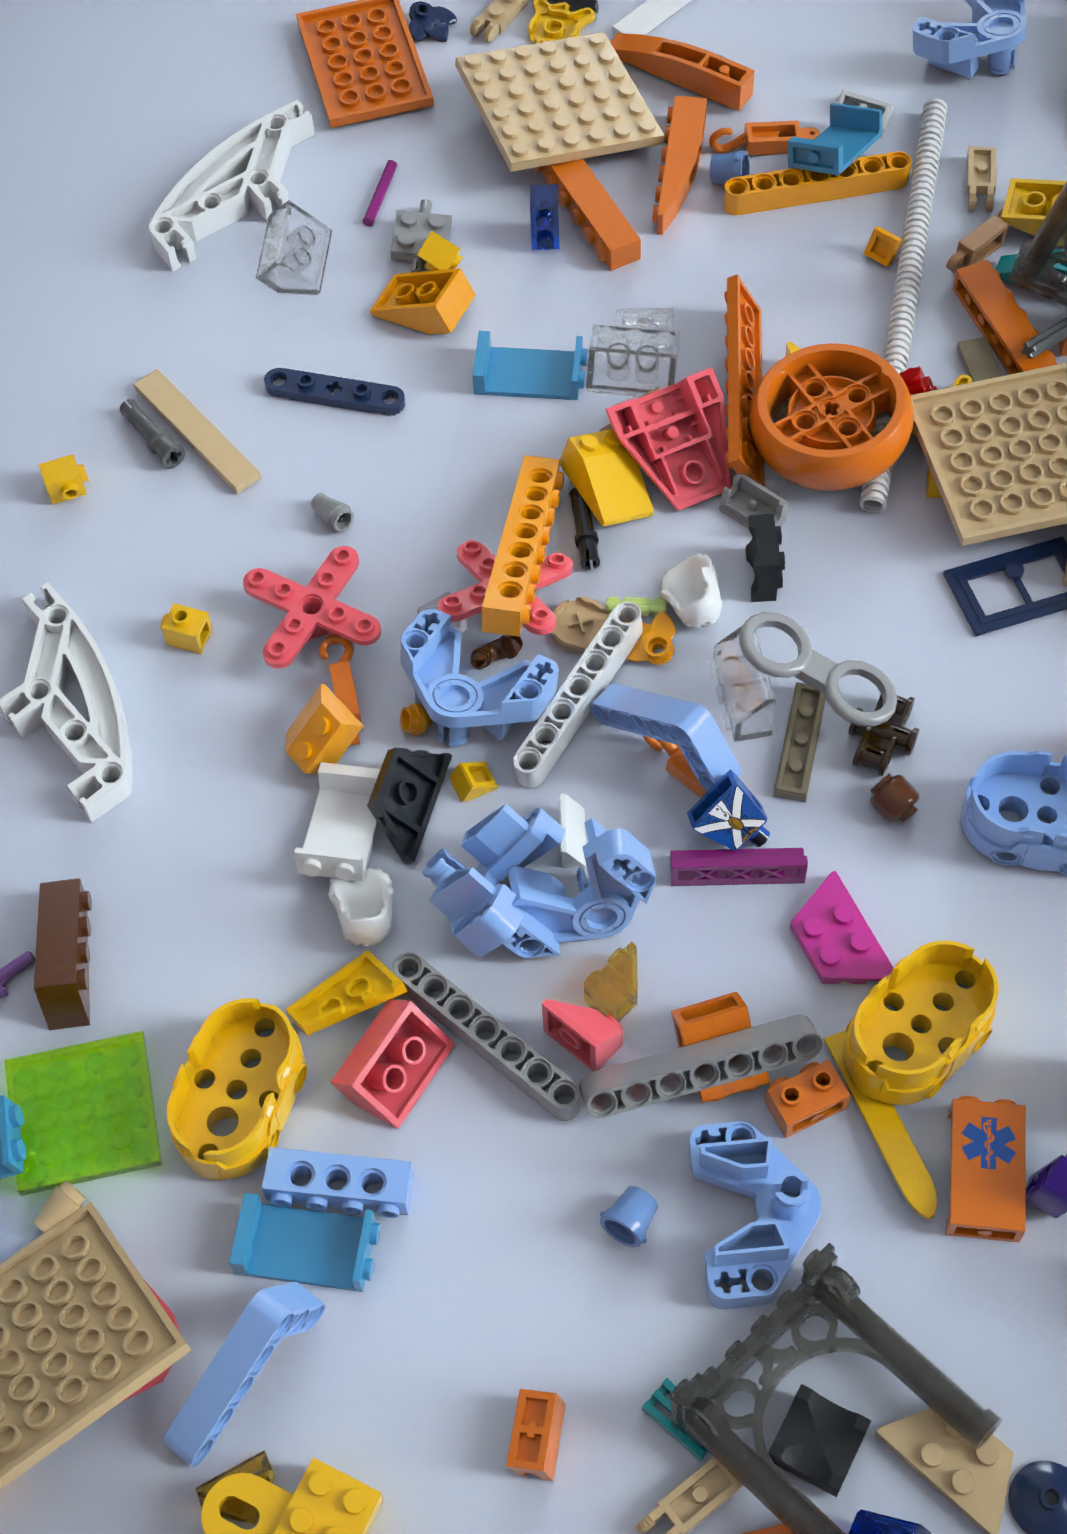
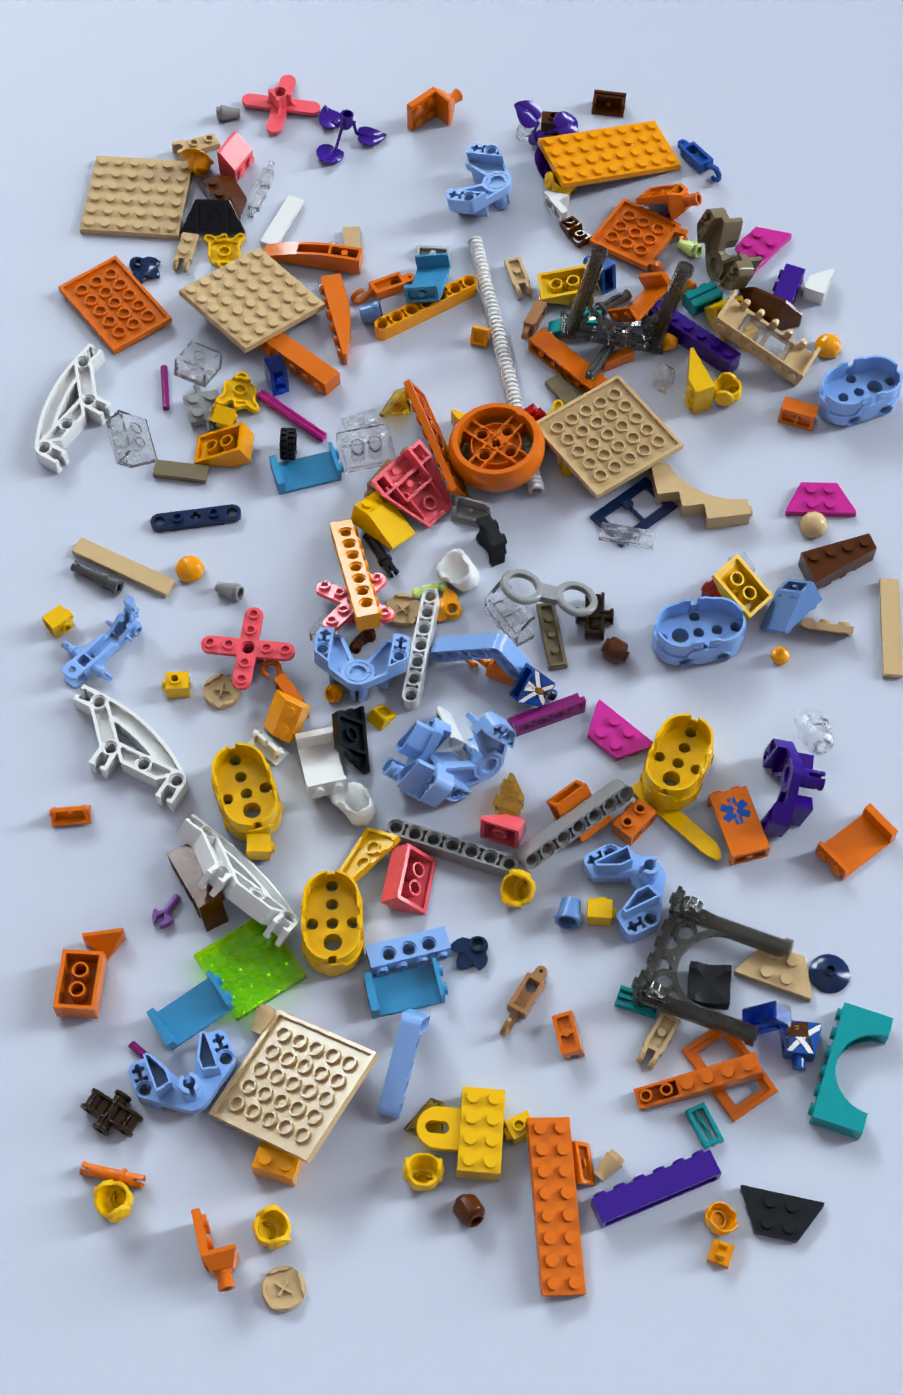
camera: 25 degrees left, 0 degrees up
none -> light blue piece [61,595,143,688]
none -> dark tan tile [153,459,210,484]
none -> clear brick [174,340,223,388]
none -> light orange hair [175,555,205,583]
none -> white piece [176,814,299,947]
none -> tan tile [203,674,241,710]
none -> yellow piece [211,743,284,842]
none -> yellow tile [215,371,259,413]
none -> yellow brick [246,833,275,861]
none -> white hinge [248,730,289,766]
none -> dark pink axle [257,390,327,442]
none -> black tyre [279,428,297,460]
none -> tan tile [343,226,361,248]
none -> clear yellow slope [379,387,411,418]
none -> dark blue plate [450,936,488,971]
none -> yellow hair [500,868,536,909]
none -> medium nougat piece [500,966,547,1037]
none -> yellow brick [586,897,616,926]
none -> clear tile [599,522,656,550]

